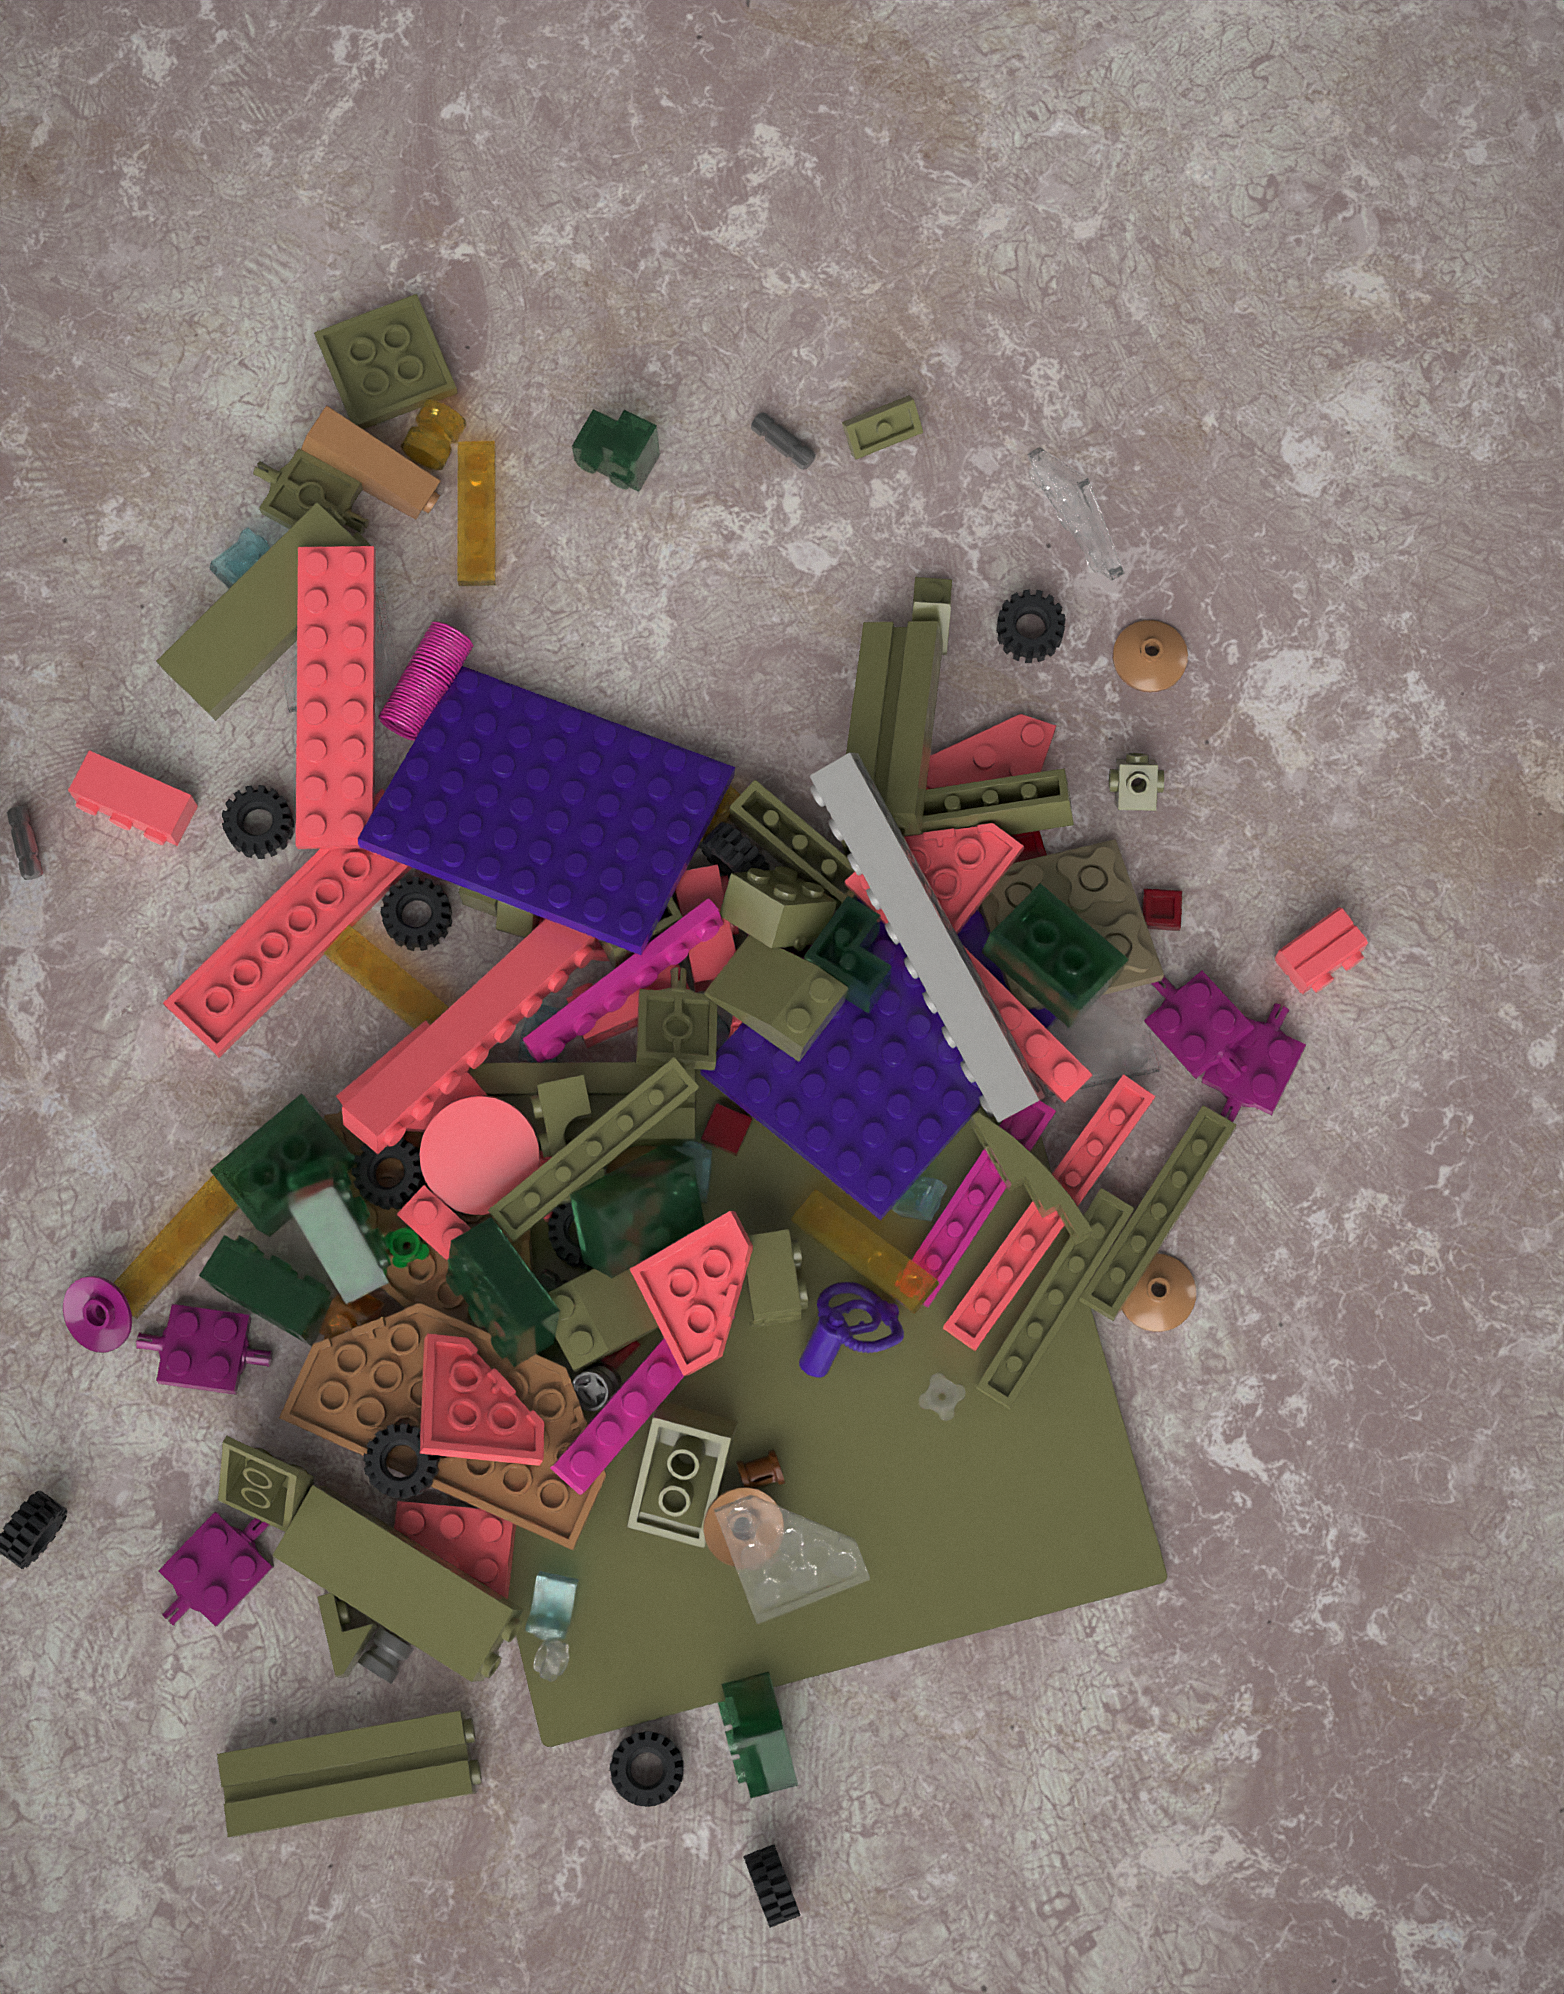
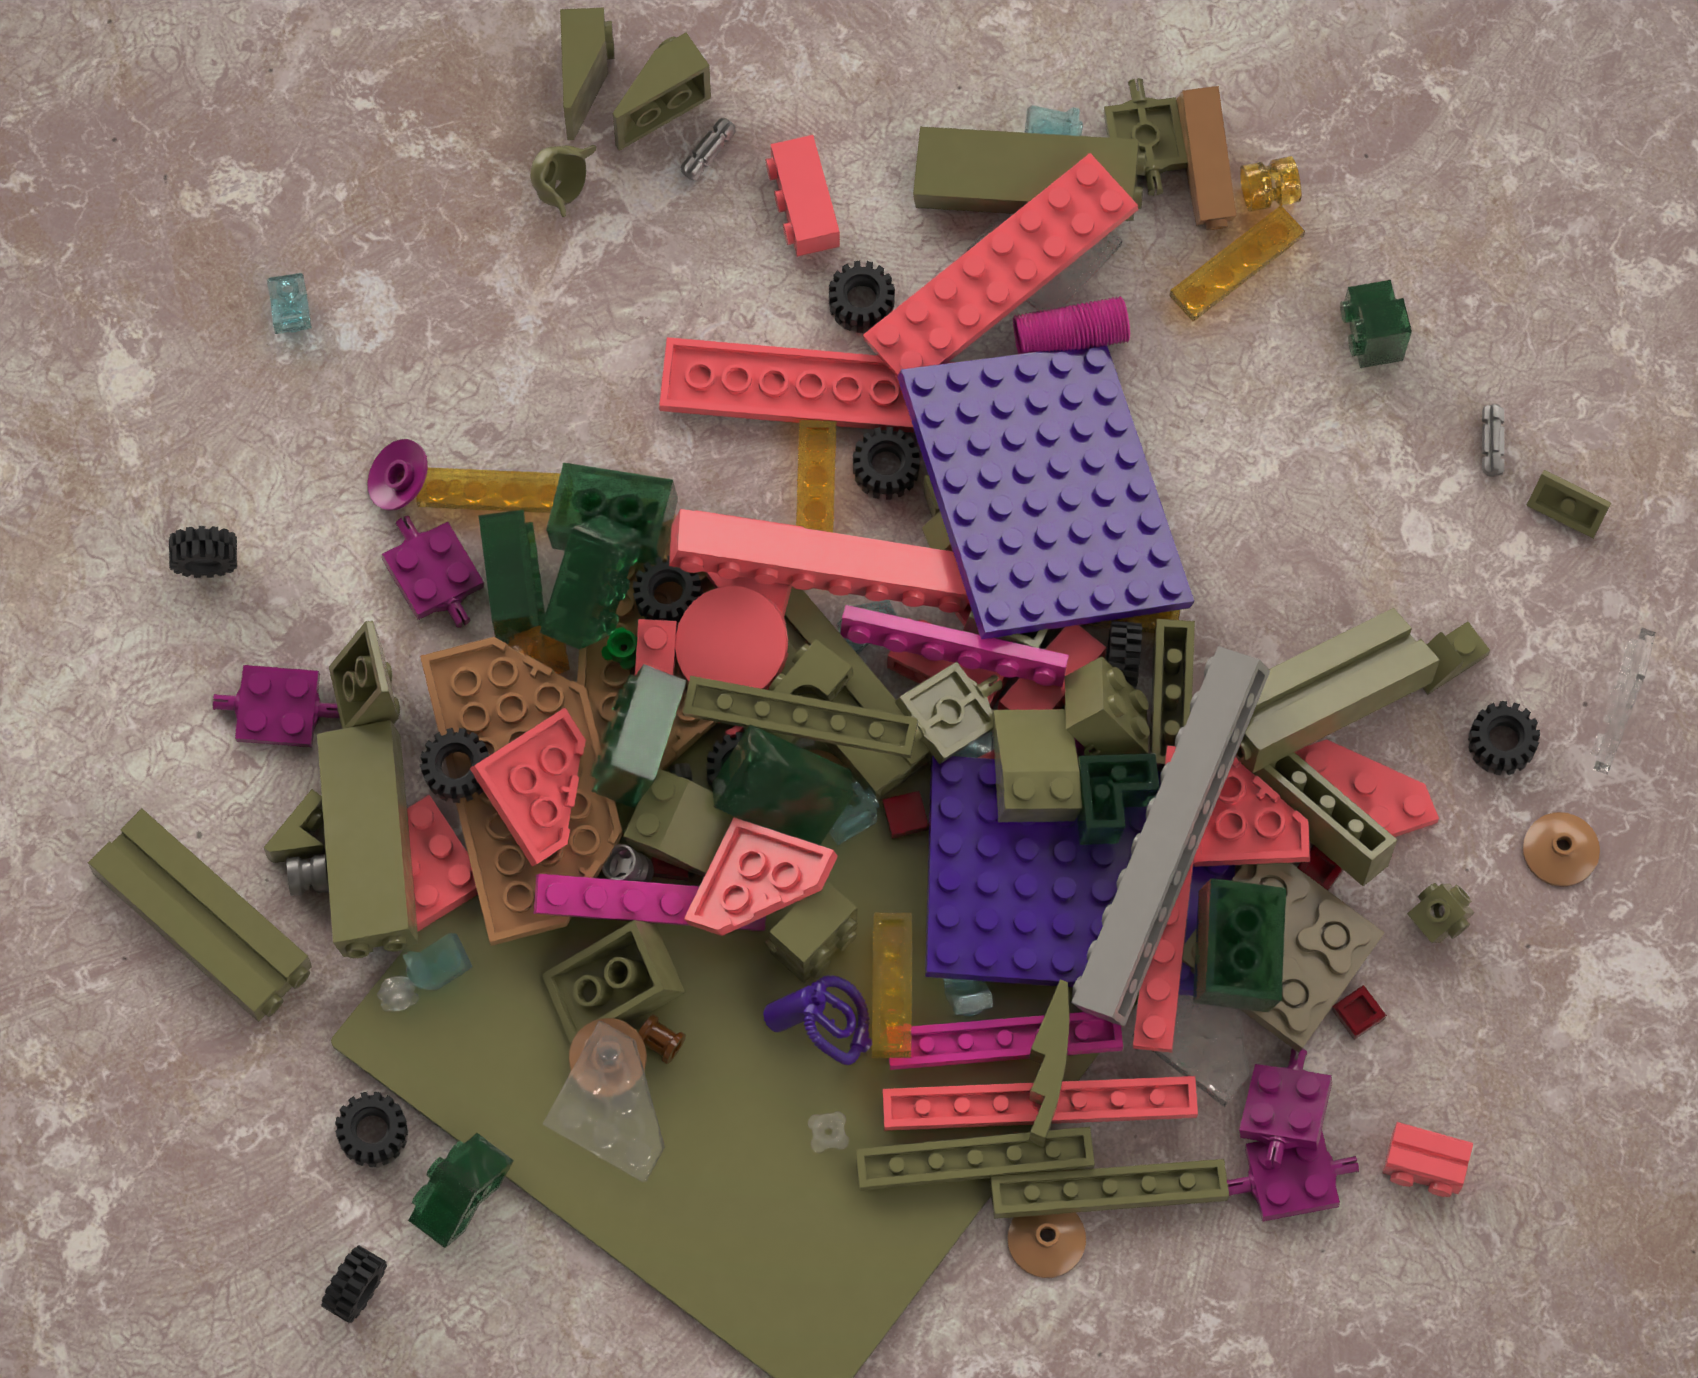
camera: 50 degrees right, 5 degrees down
olive plate [314,294,458,429] -> none

